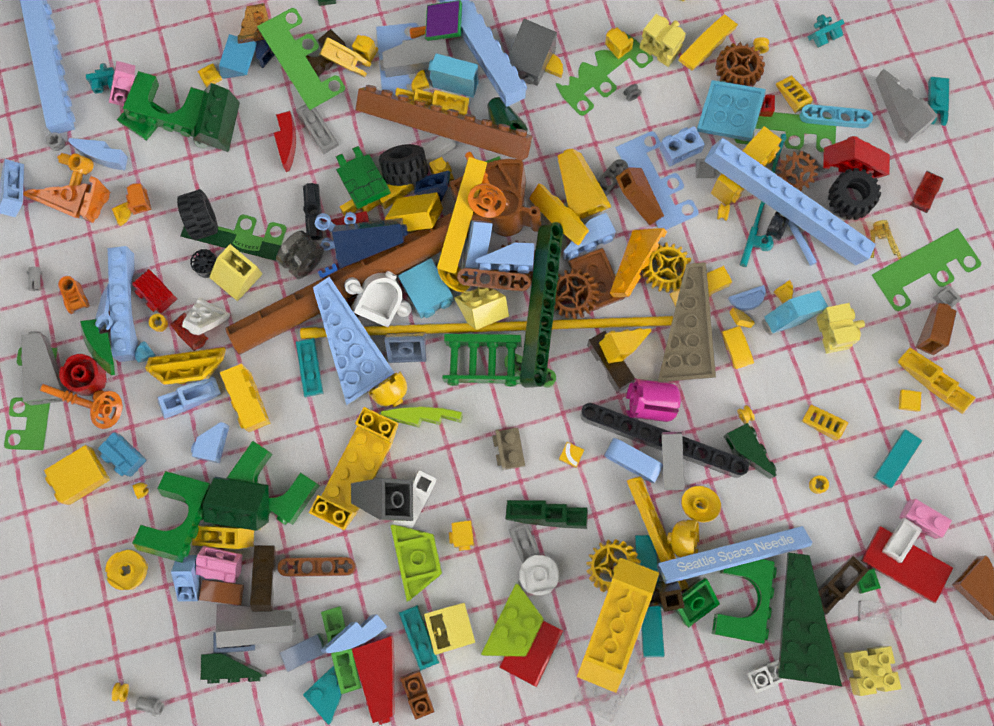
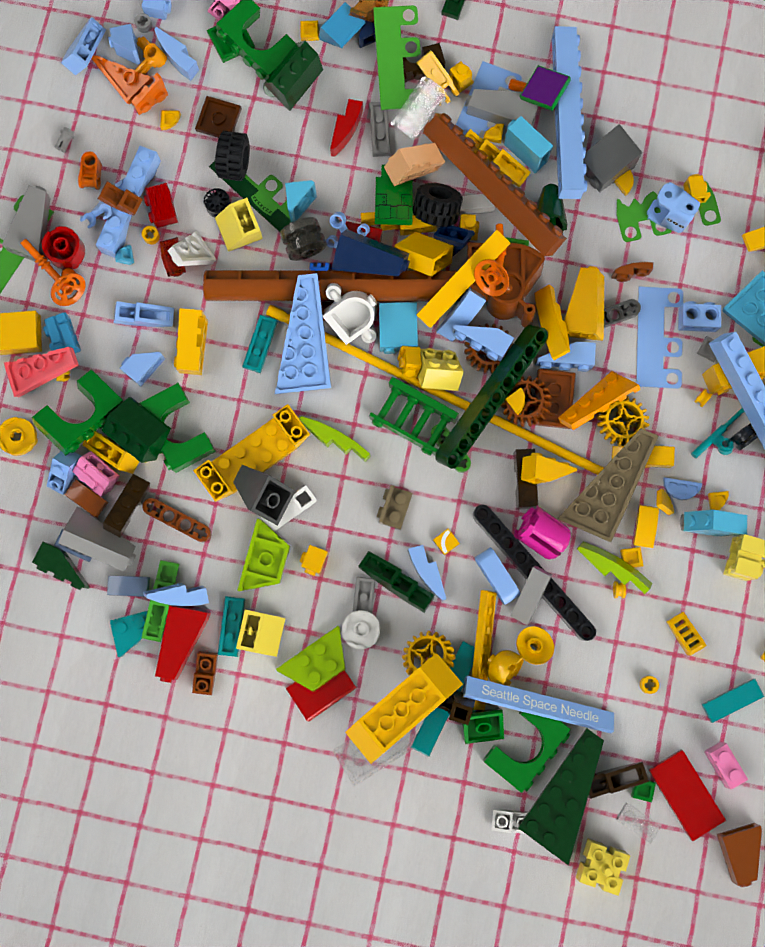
camera: 25 degrees right, 5 degrees up
green slope [80,319,115,375] -> none
orange brick [126,183,152,215] -> none
yellow wedge [145,347,226,385] -> none
black piece [303,183,323,241] -> none
yellow cylinder [368,371,408,407] -> none
sand blue slope [384,332,427,363] -> none
yellow dish [438,267,470,292] -> none
dark orange beam [457,268,532,291] -> none
dark orange slope [616,167,664,225] -> none
dark grey bush [623,84,642,101] -> none
light yellow brick [640,14,686,67] -> none
dark green slope [723,423,777,479] -> none
light blue bar [788,220,817,266] -> none
white tile [882,518,922,563] -> none
none -> coral wing [4,347,79,397]
none -> dark orange slope [97,181,143,216]
none -> light blue slope [108,24,141,64]
none -> reddish brown tile [195,96,242,138]
none -> medium azure slope [285,180,317,224]
none -> light nougat wedge [384,143,445,186]
none -> clear brick [391,77,447,140]
none -> yellow brick [397,346,422,377]
none -> light blue slope [408,545,446,601]
none -> yellow tile [506,388,525,415]
none -> lime slope [577,541,653,594]
none -> dark orange slope [611,262,654,282]
none -> yellow tile [620,547,643,568]
none -> light blue piece [647,182,700,233]

